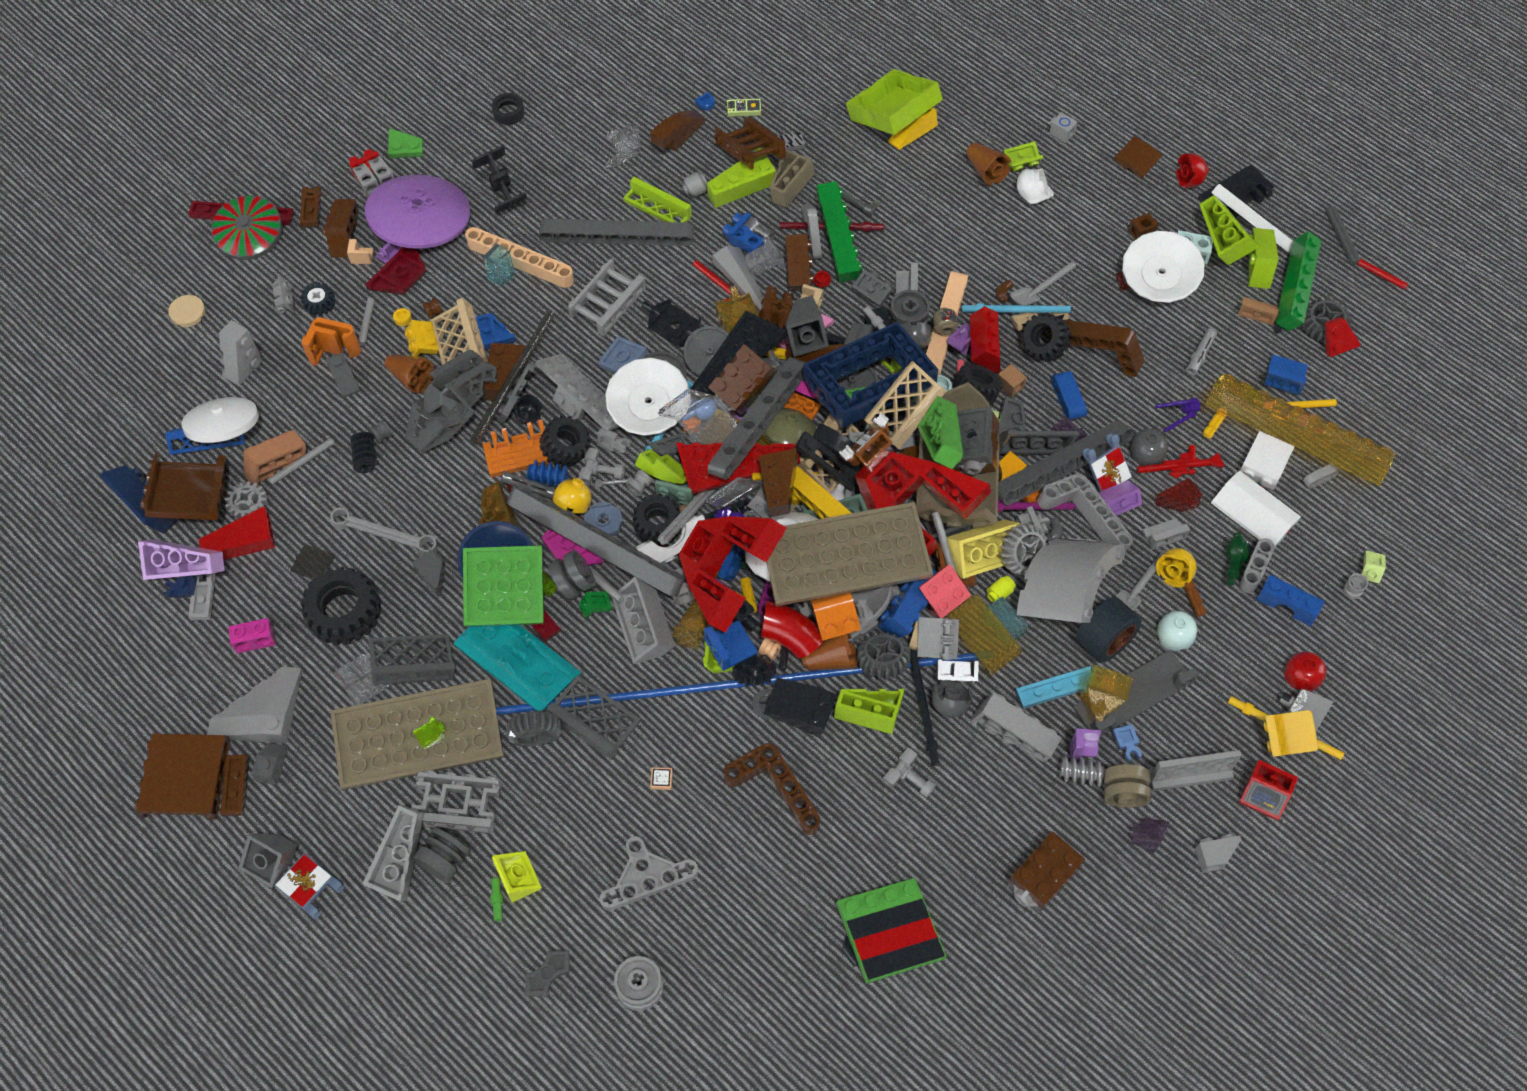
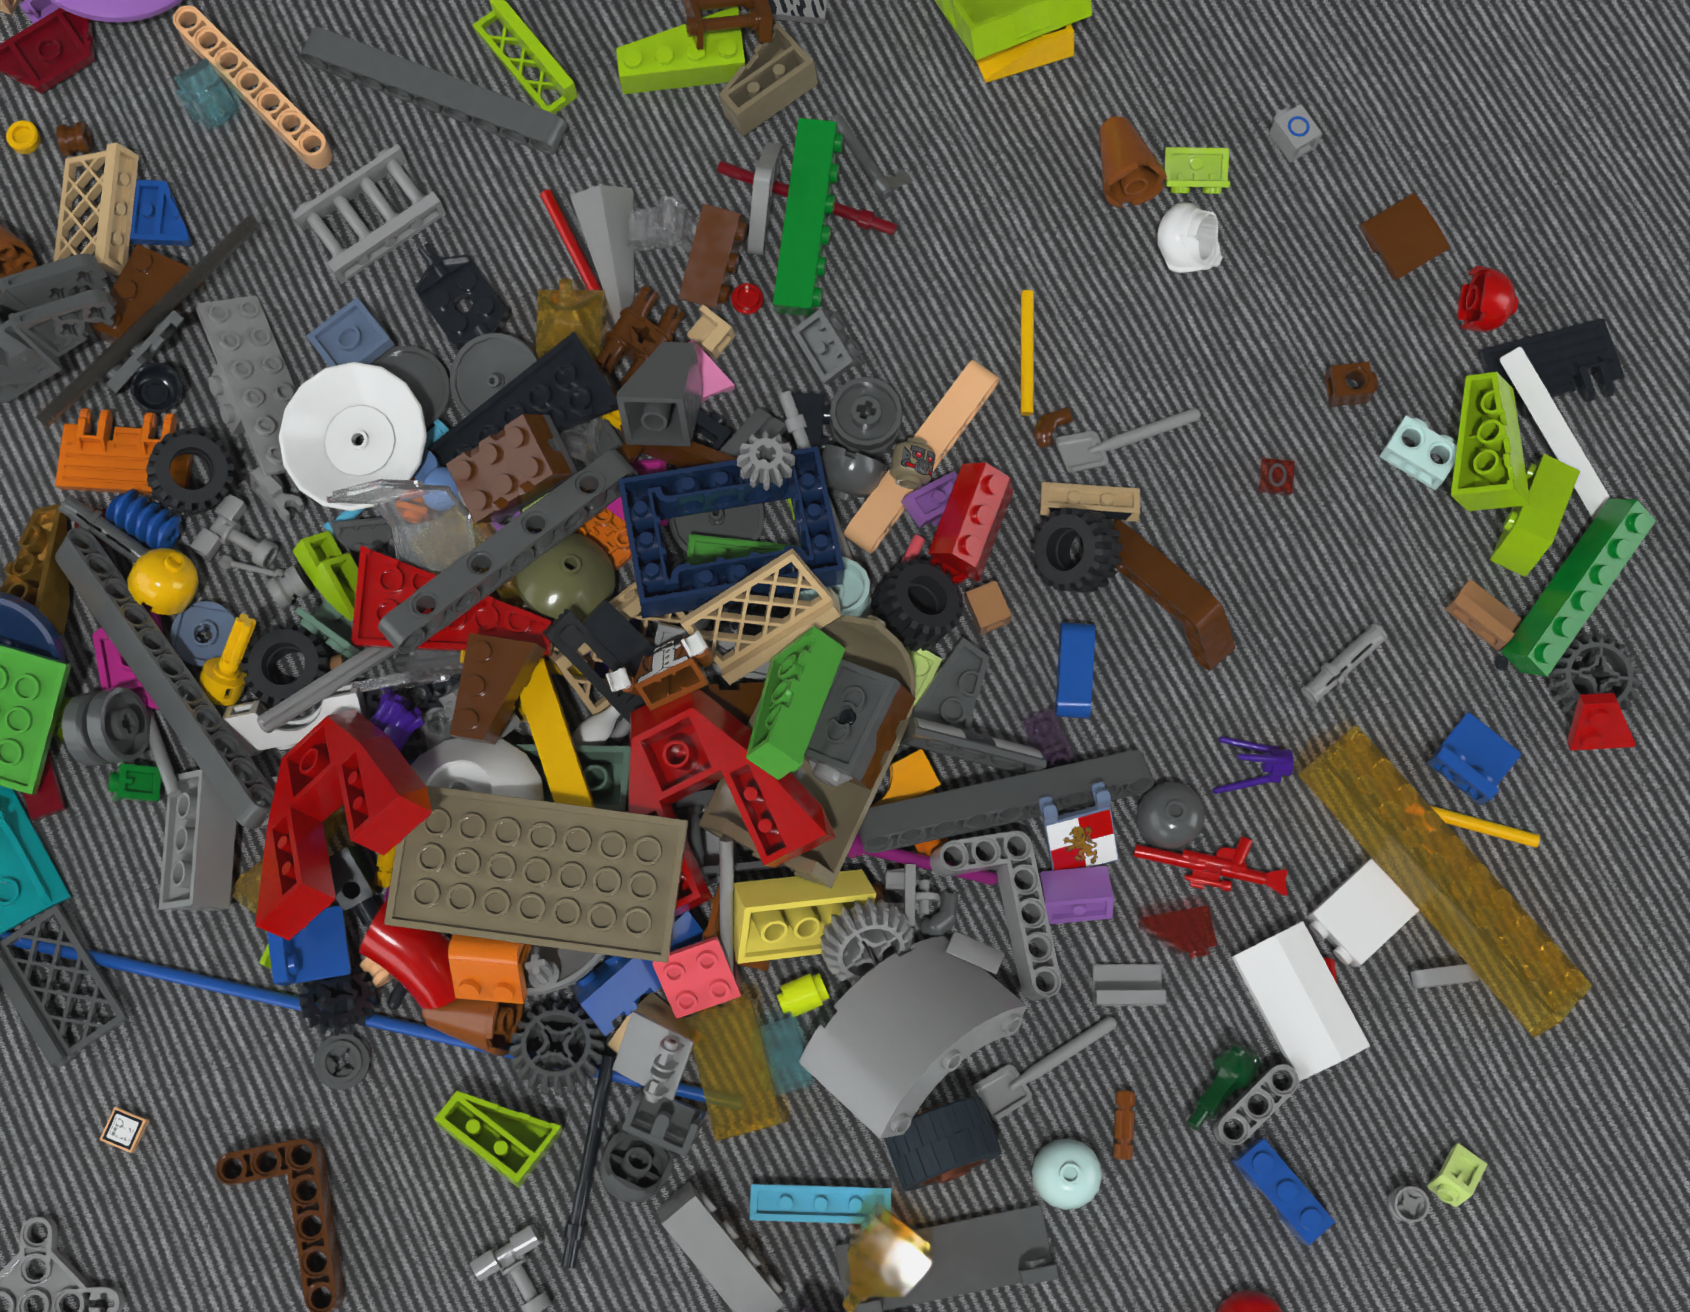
camera: 20 degrees right, 15 degrees up
yellow bracket [405,320,439,357] -> none
light grey head [682,172,707,198] -> none
blue hips [723,212,775,260] -> none
black slope [763,678,837,737] -> none
light grey panel [895,262,918,295] -> none
medium azure bar [962,303,1071,313] -> none
white dish [1122,231,1204,303] -> none
yellow cylinder [1156,548,1197,588] -> none
yellow axle [1203,407,1228,439] -> none
none -> yellow piece [199,614,256,706]
none -> light grey gear [737,430,795,491]
none -> yellow bar [1021,290,1034,416]

